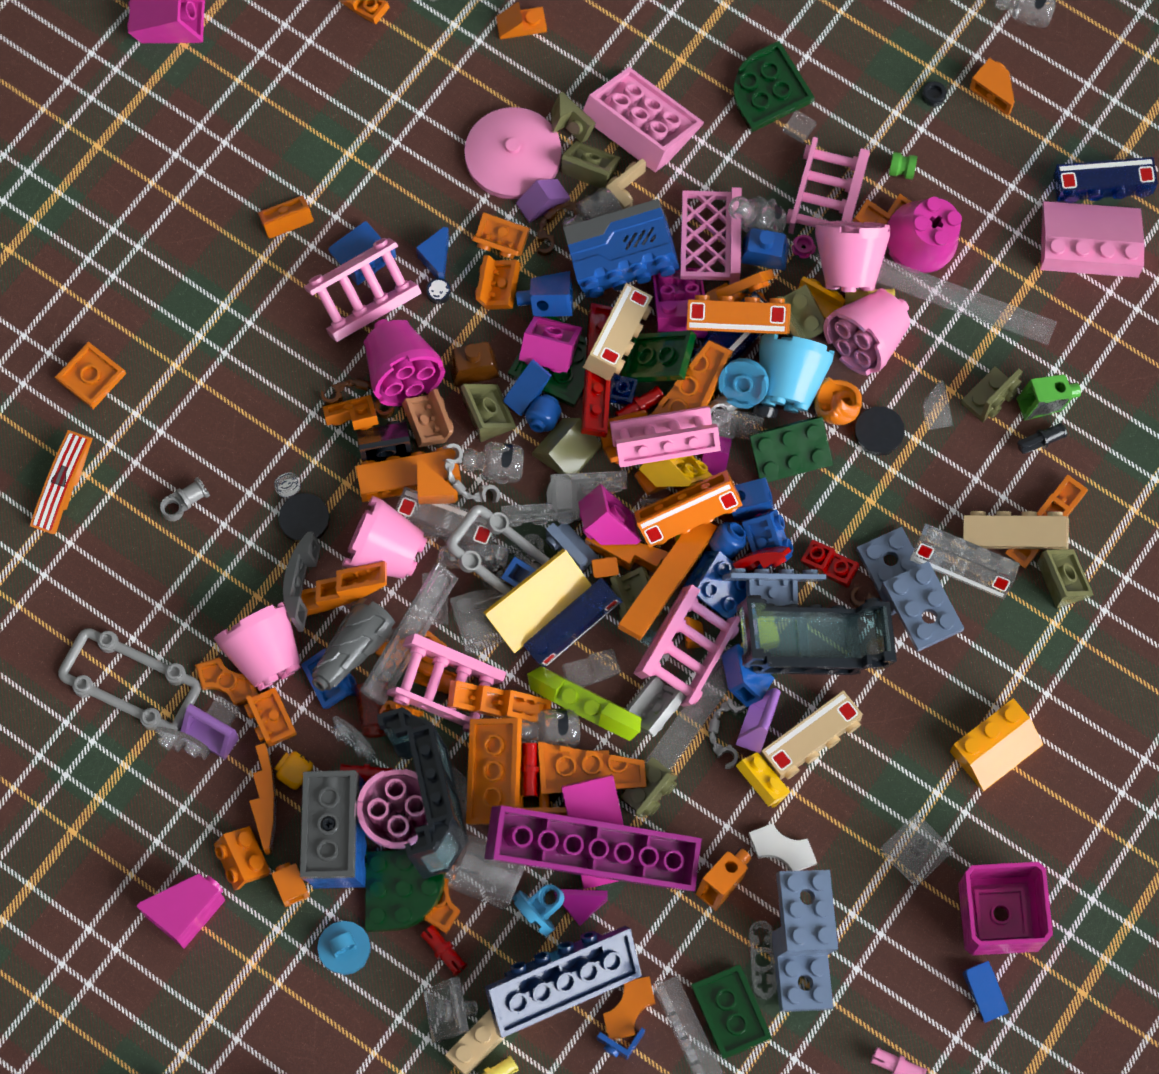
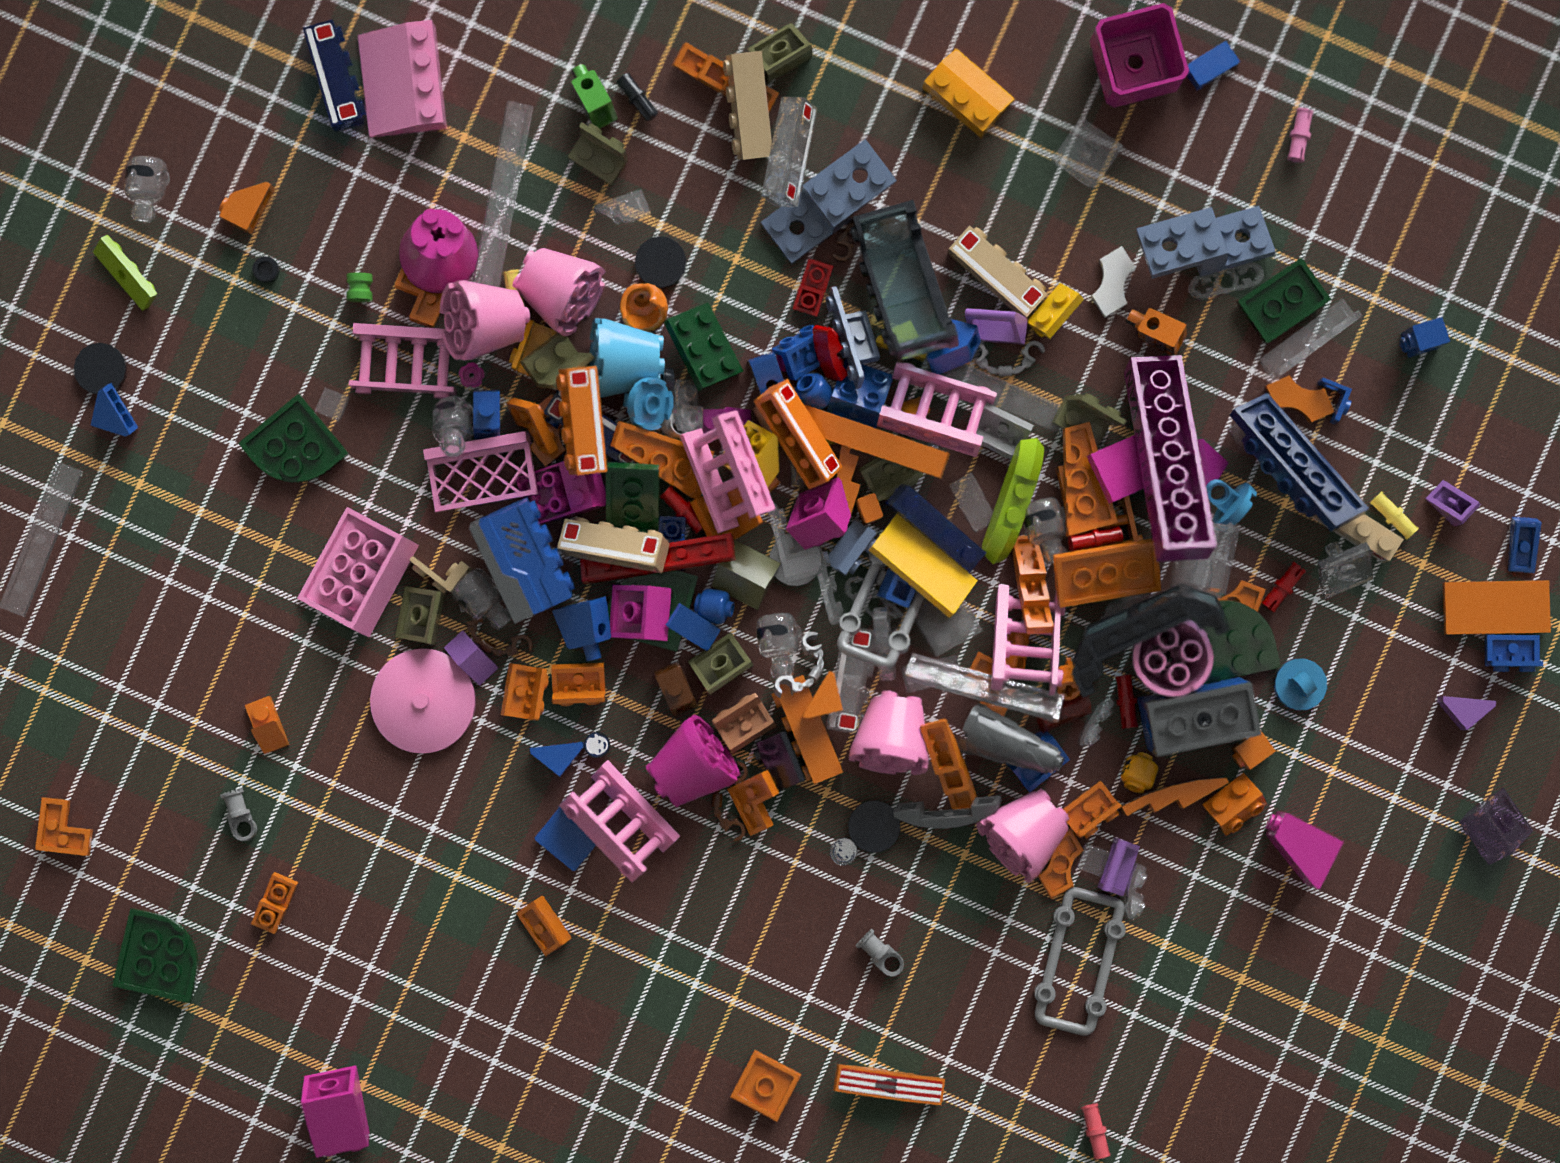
camera: 105 degrees left, 15 degrees up
olive slope [551,92,596,143] -> none

